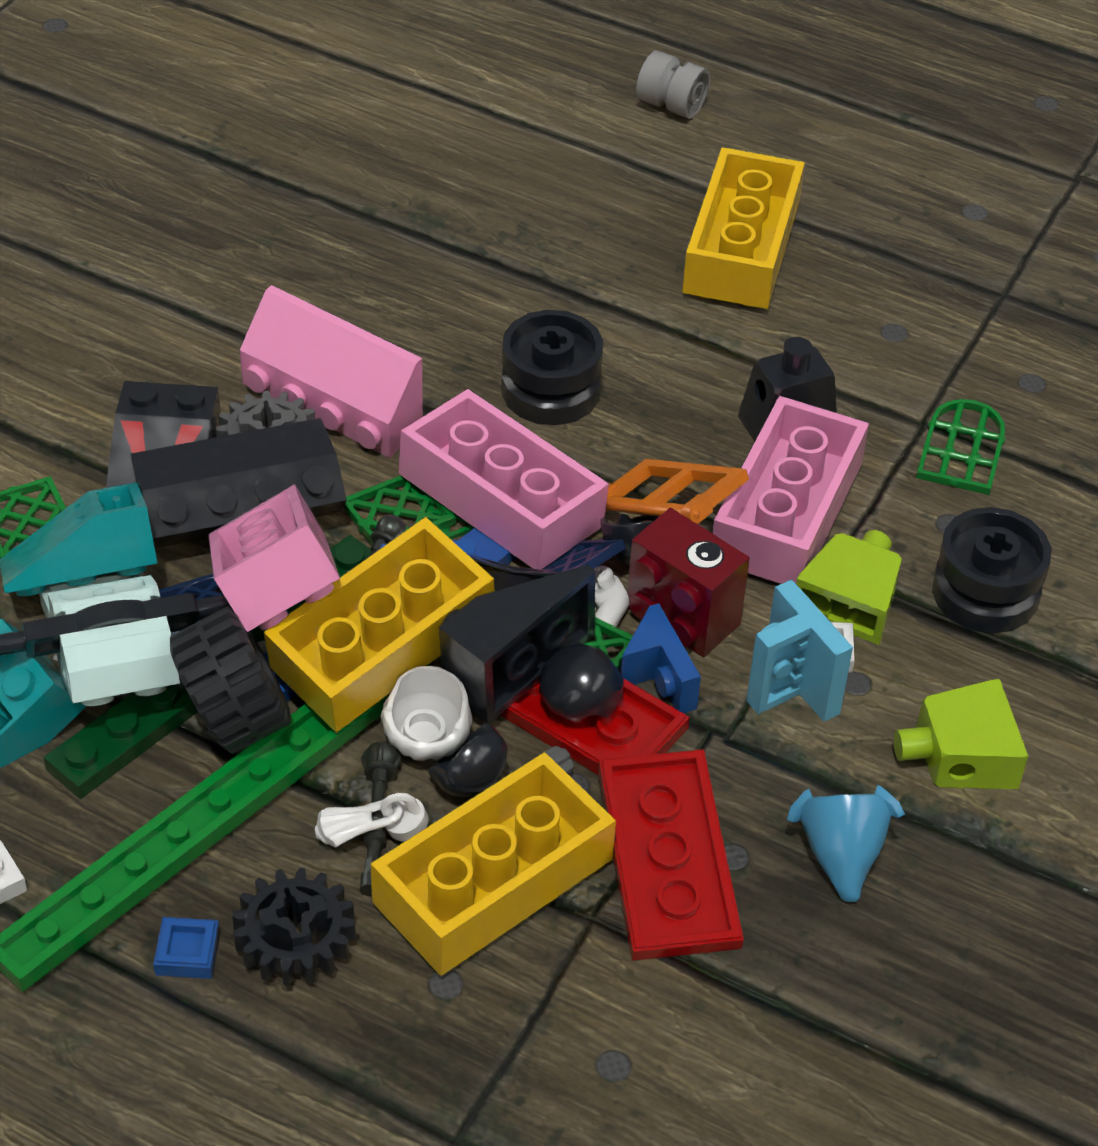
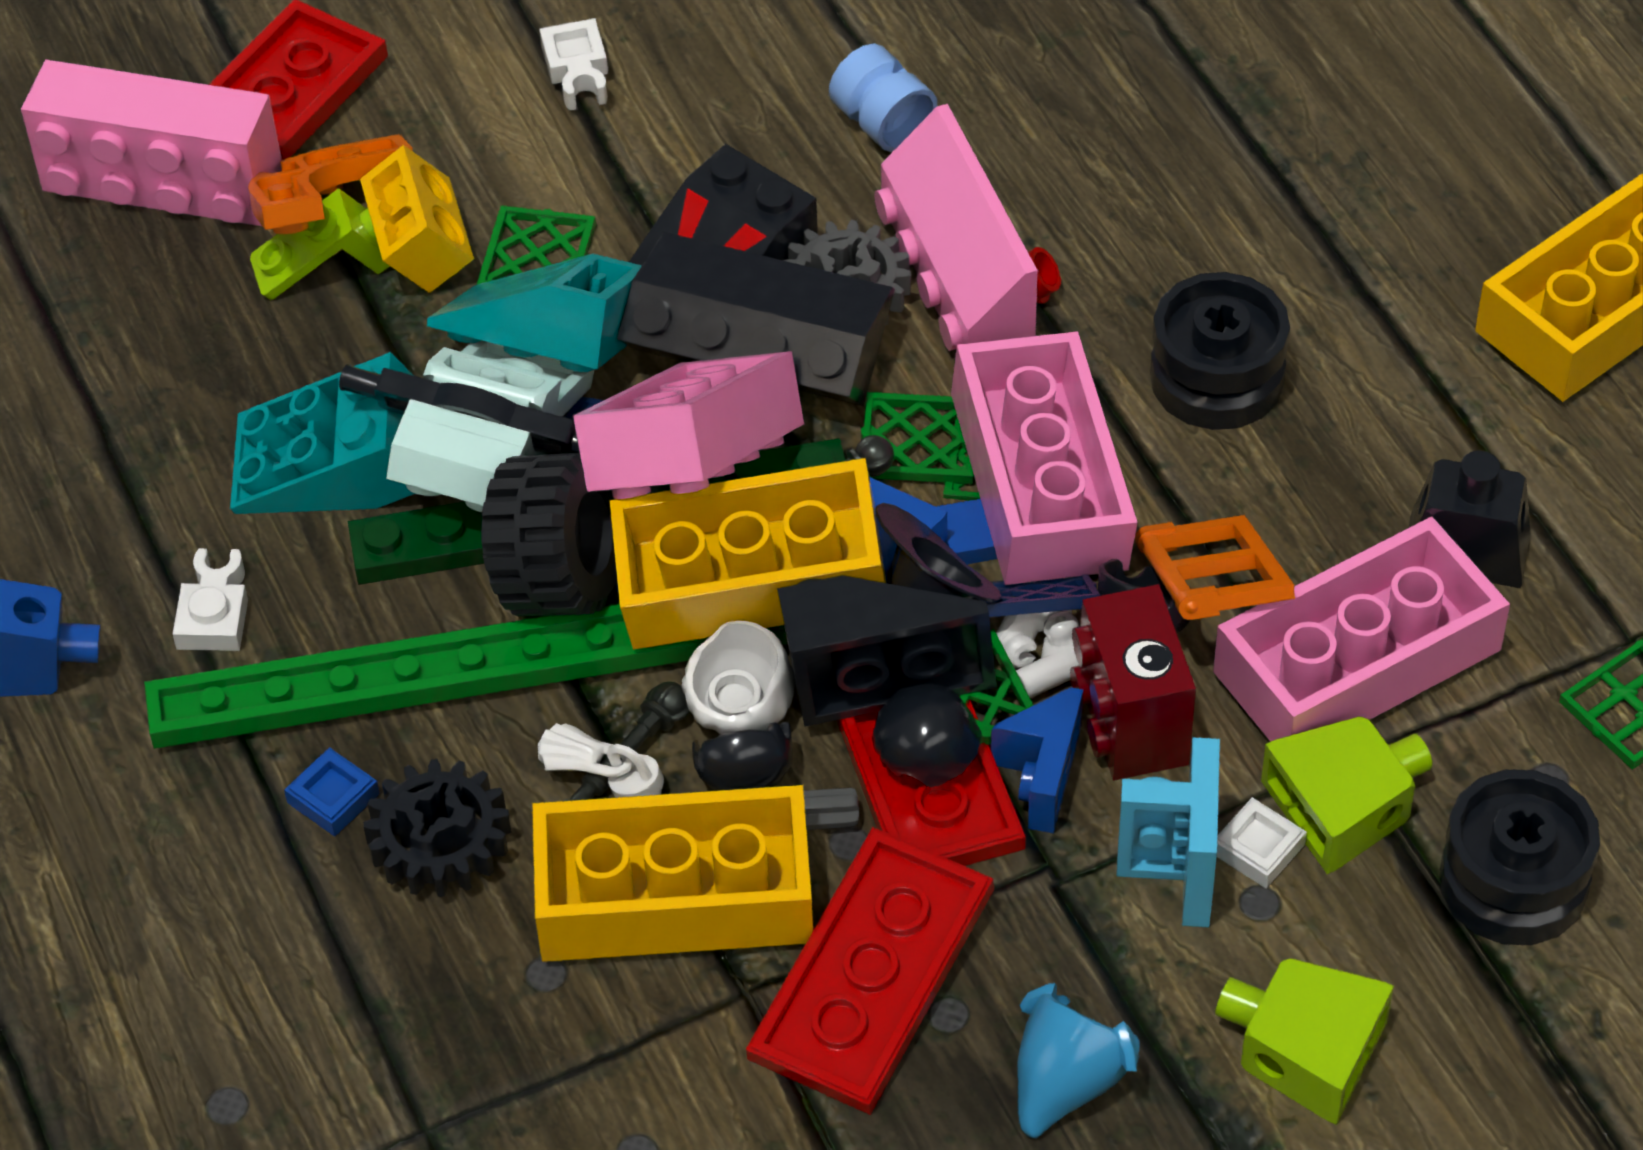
camera: 40 degrees right, 5 degrees up
none -> light blue wheel [829,43,937,152]

